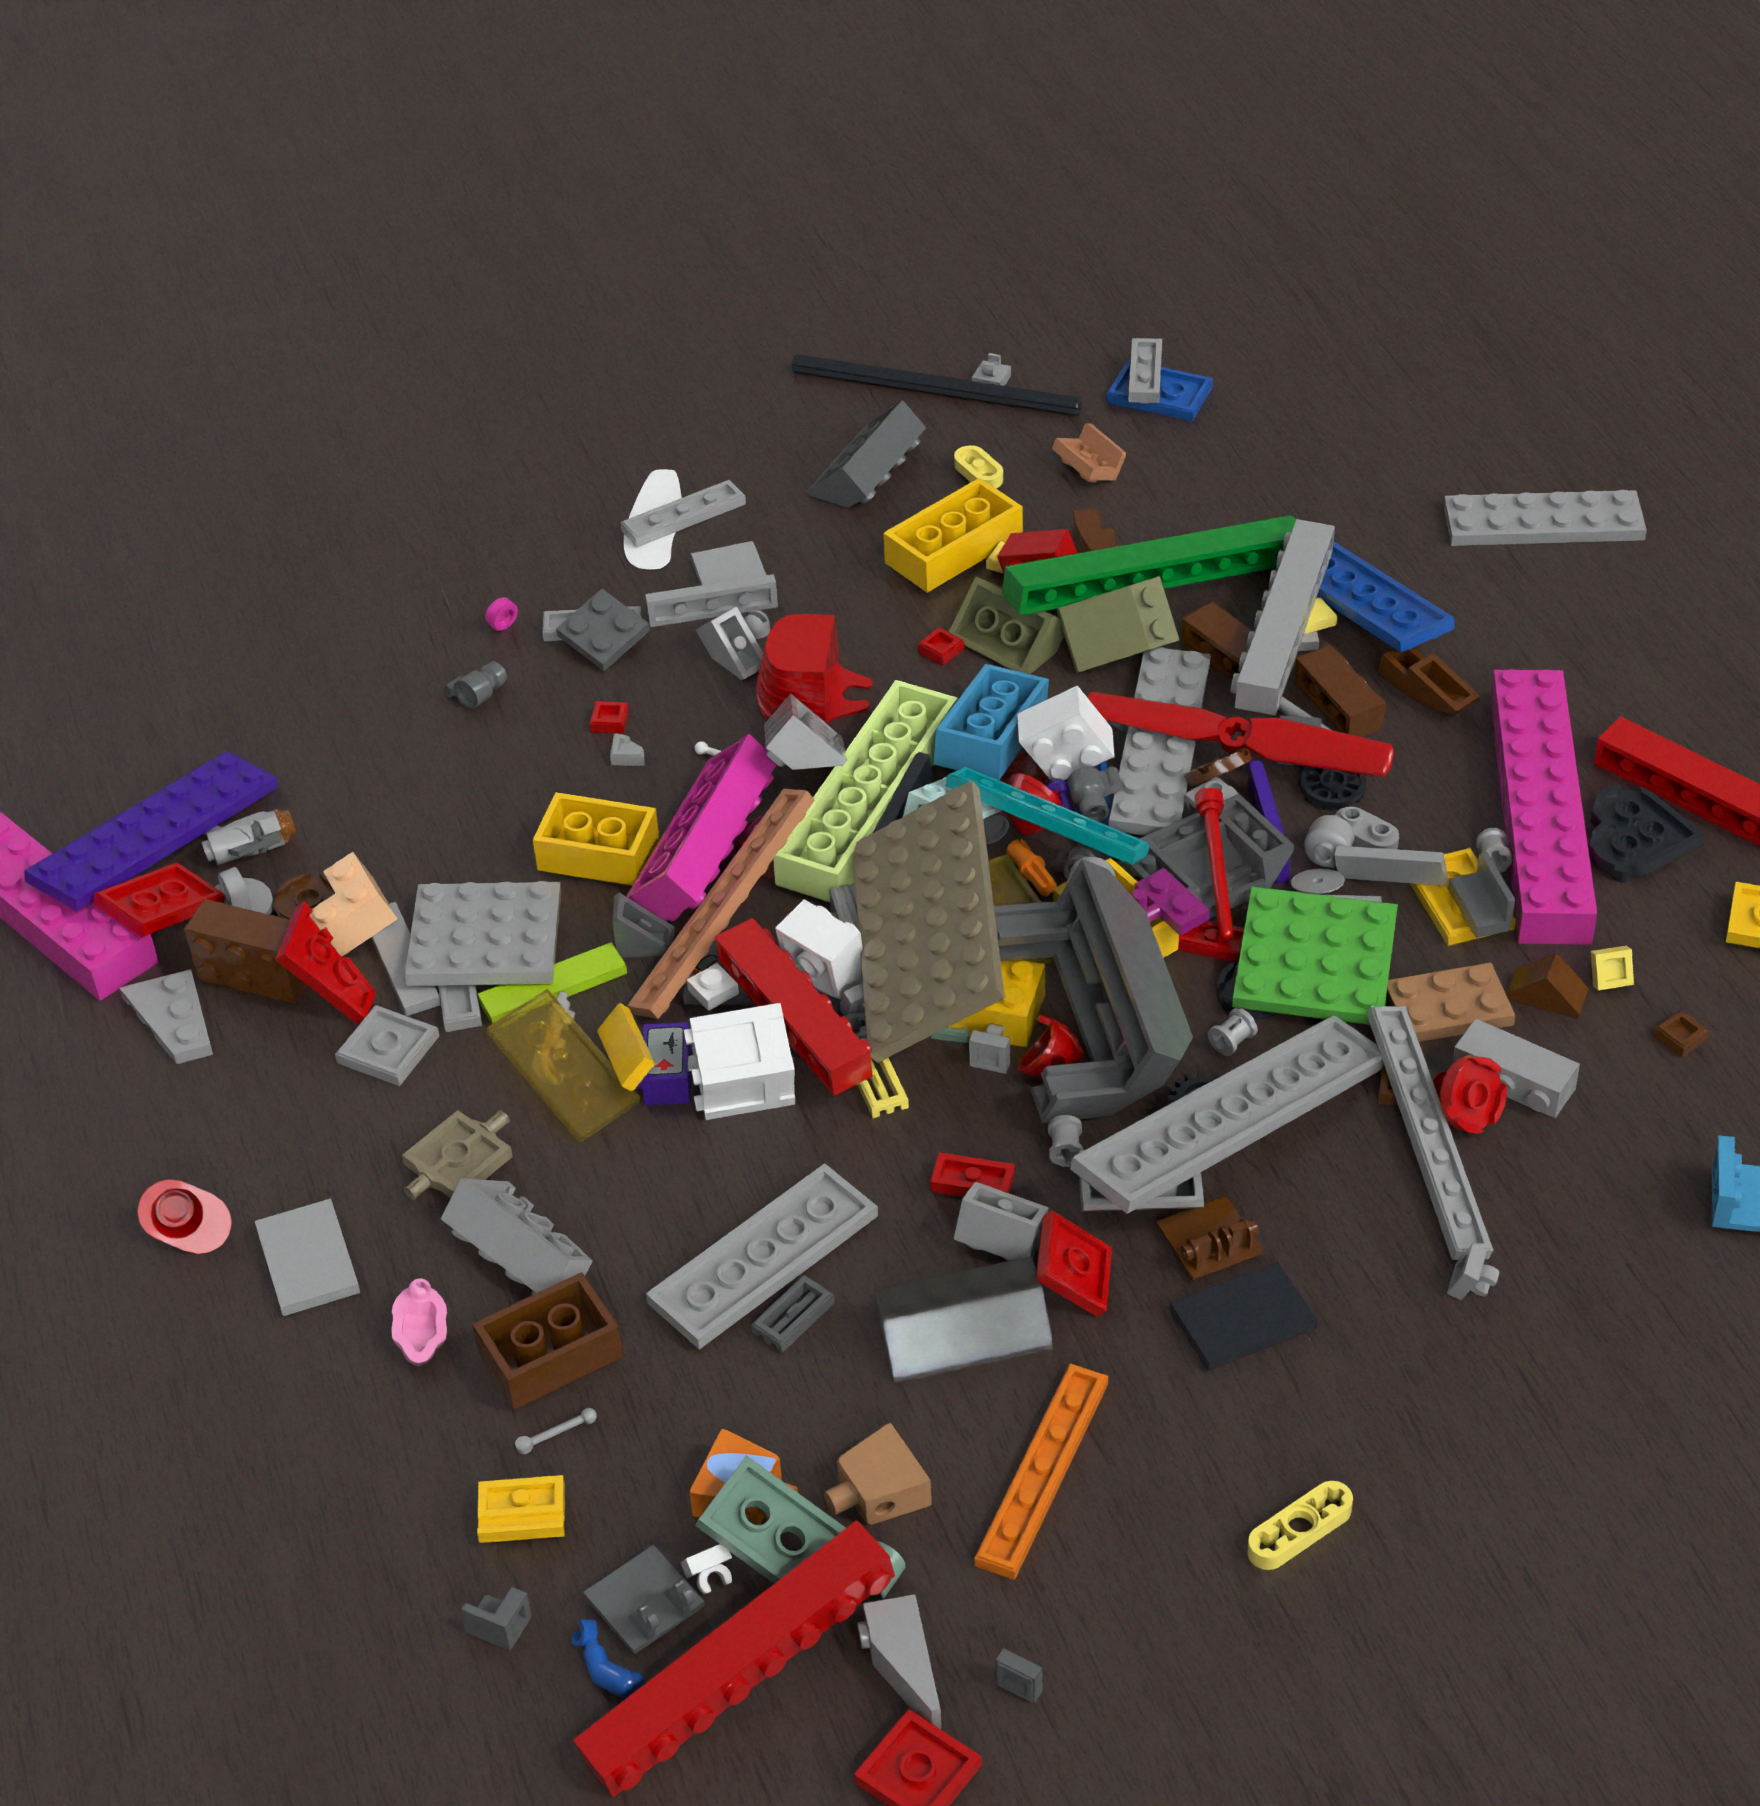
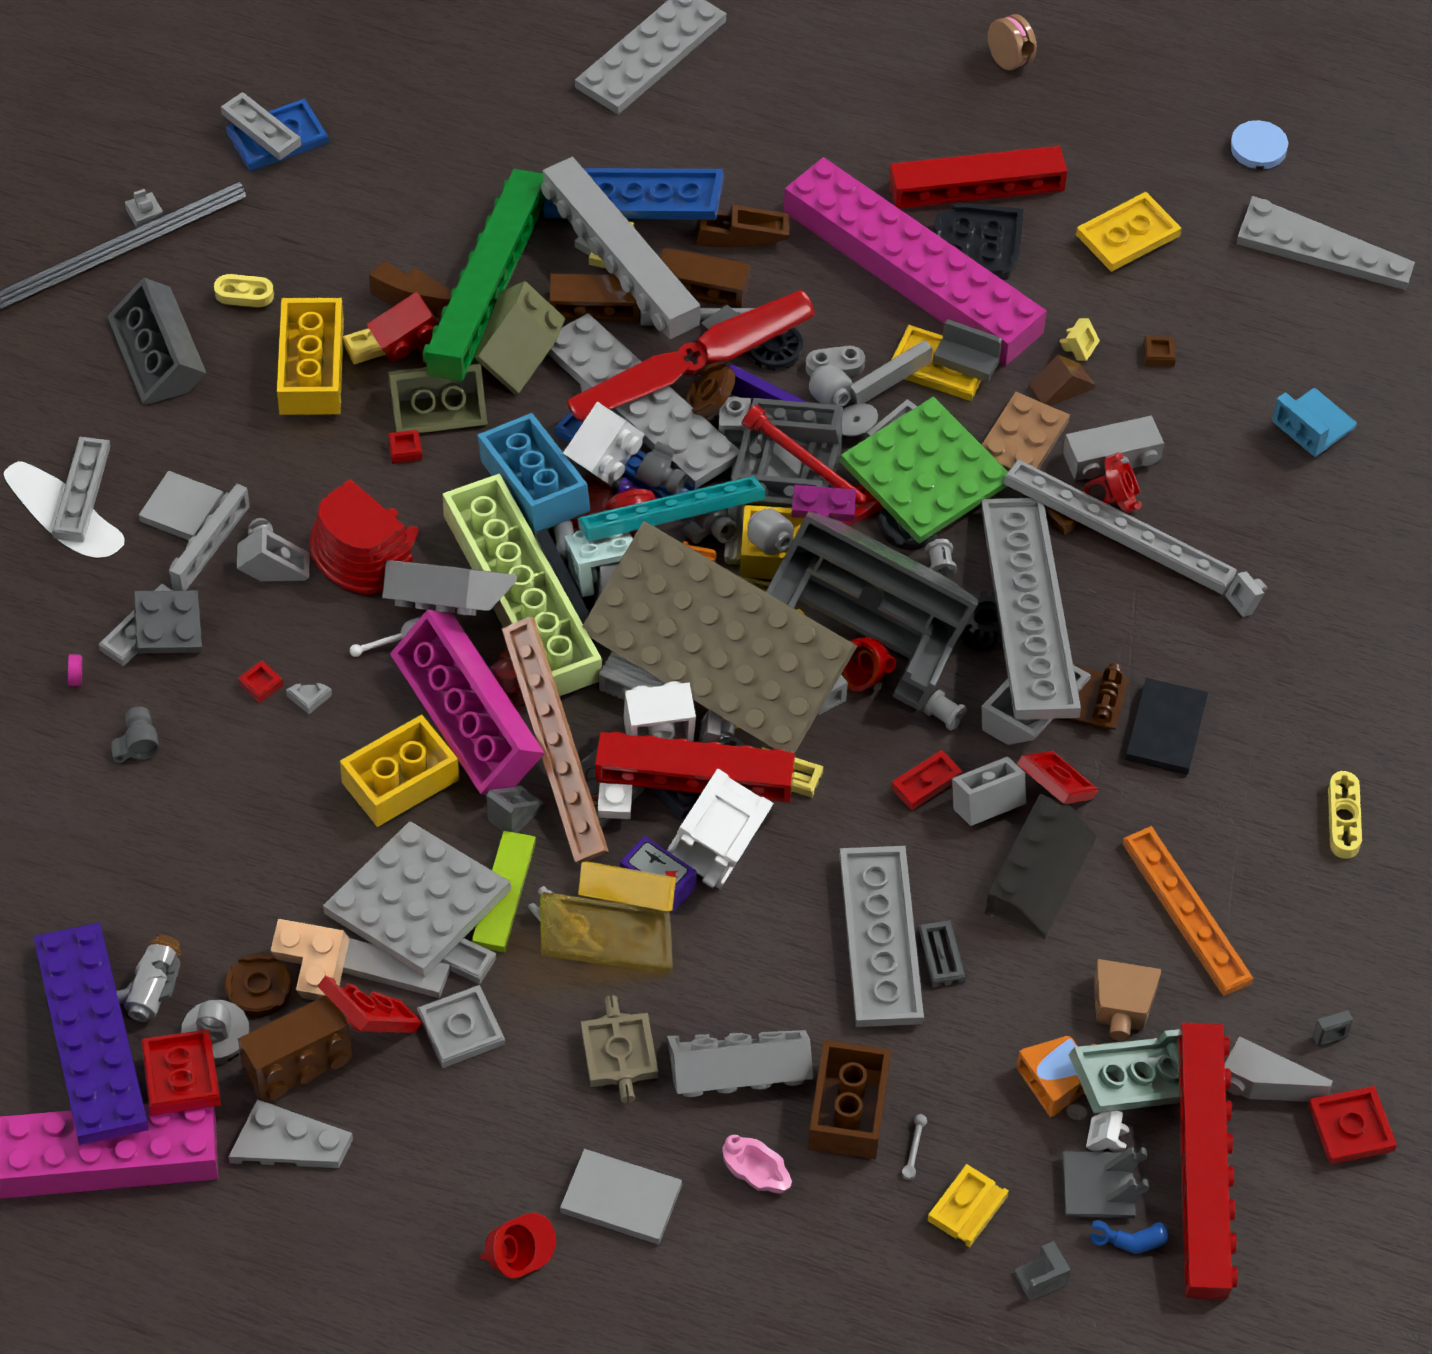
camera: 55 degrees left, 10 degrees up
nougat bracket [1052,423,1126,483] -> none
light grey bush [1476,828,1513,873] -> none

